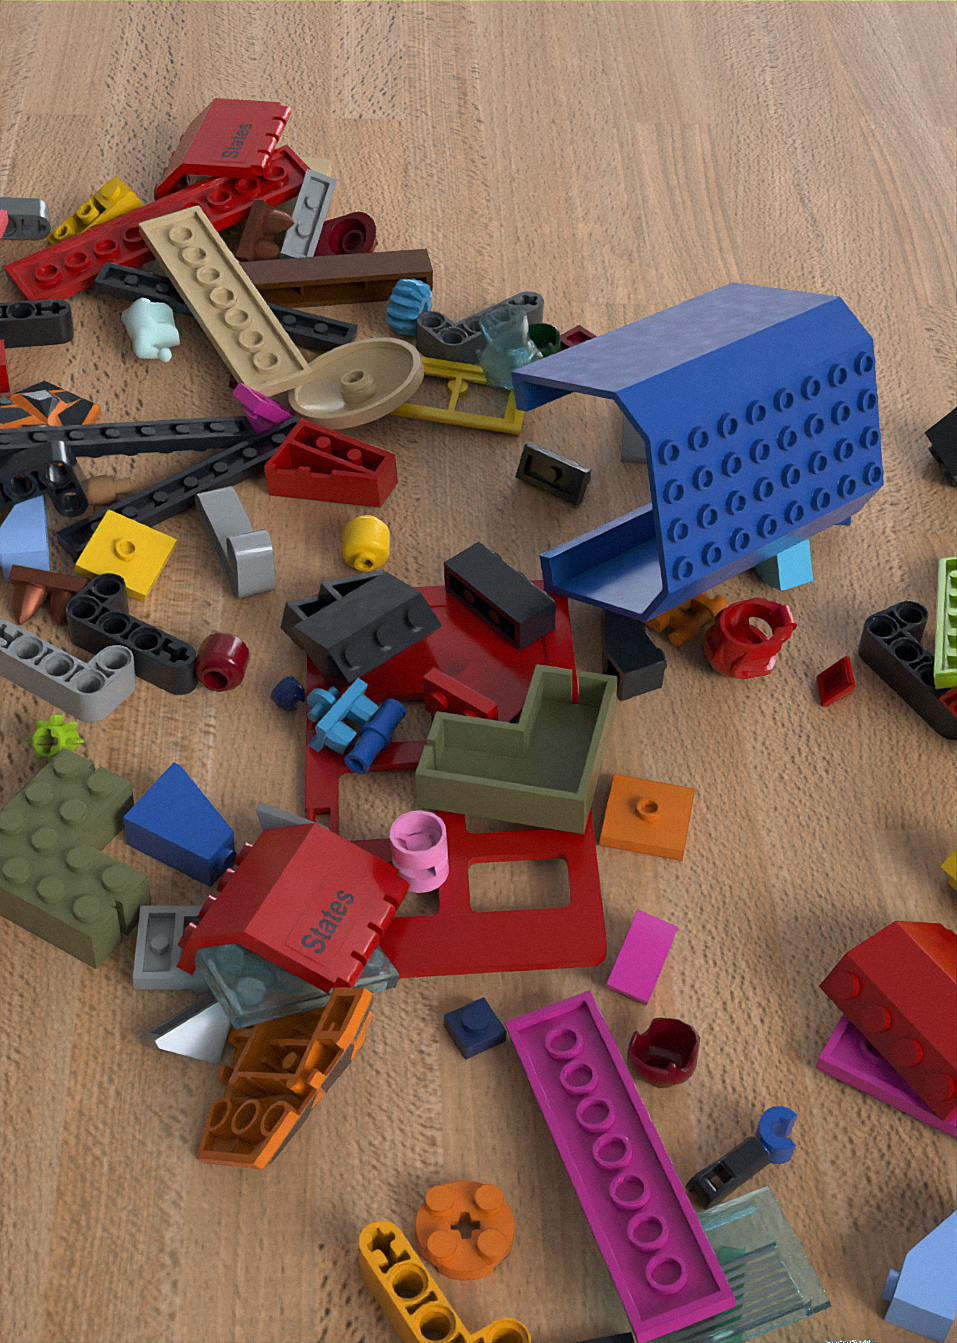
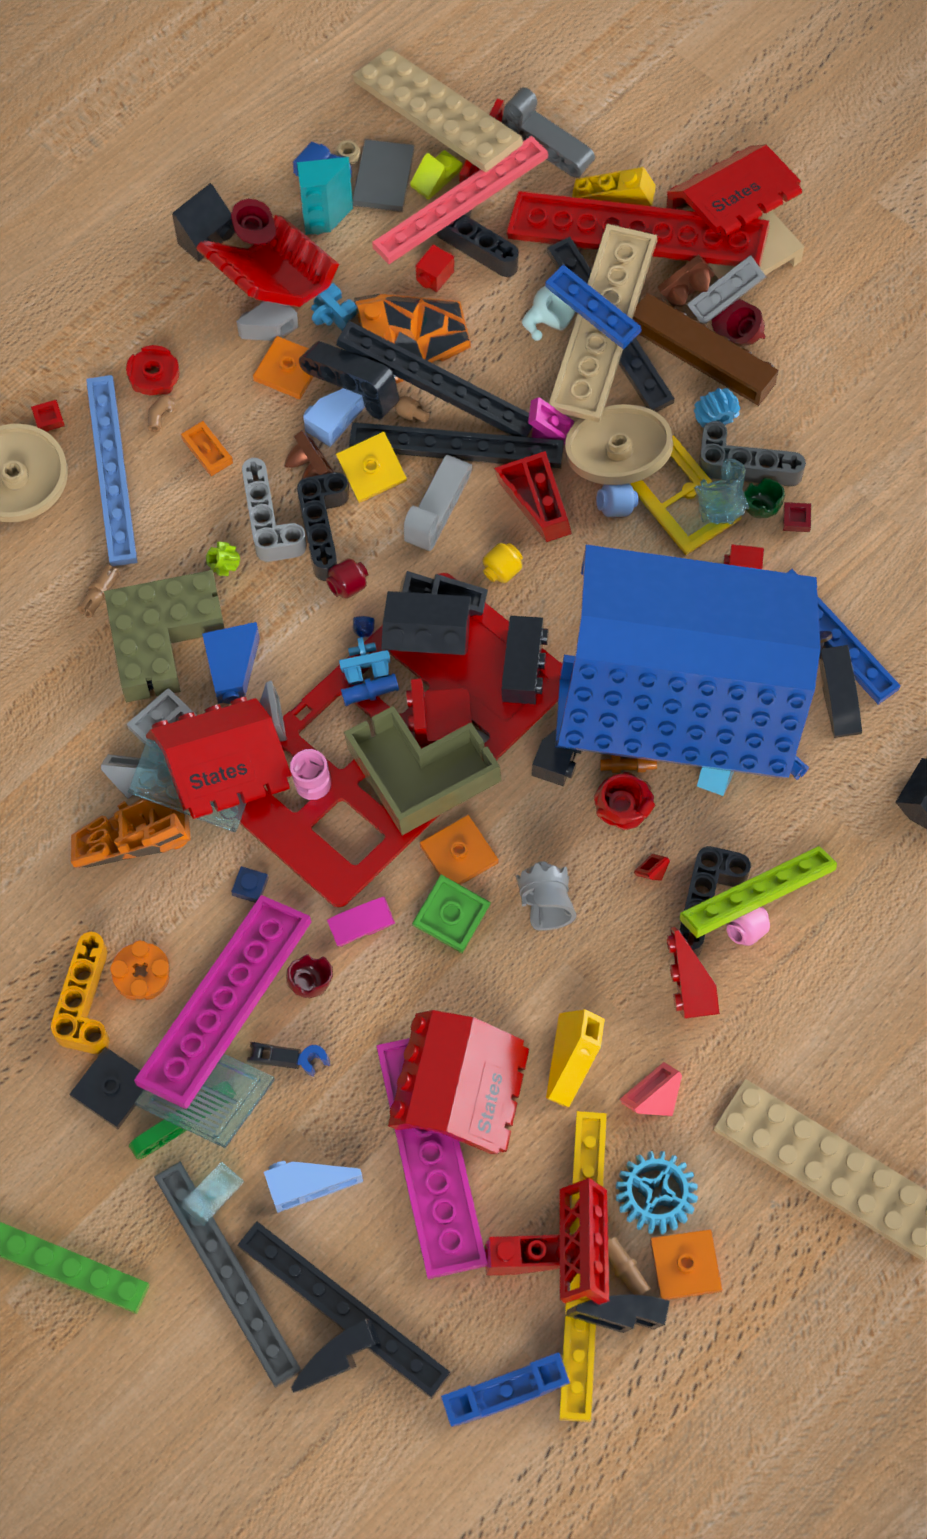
camera: 50 degrees right, 20 degrees up
none -> bright green plate [412,874,491,954]
none -> light grey hat [516,861,576,931]
none -> blue plate [545,265,641,349]
none -> light blue head [596,483,638,517]
none -> red brick [723,544,764,569]

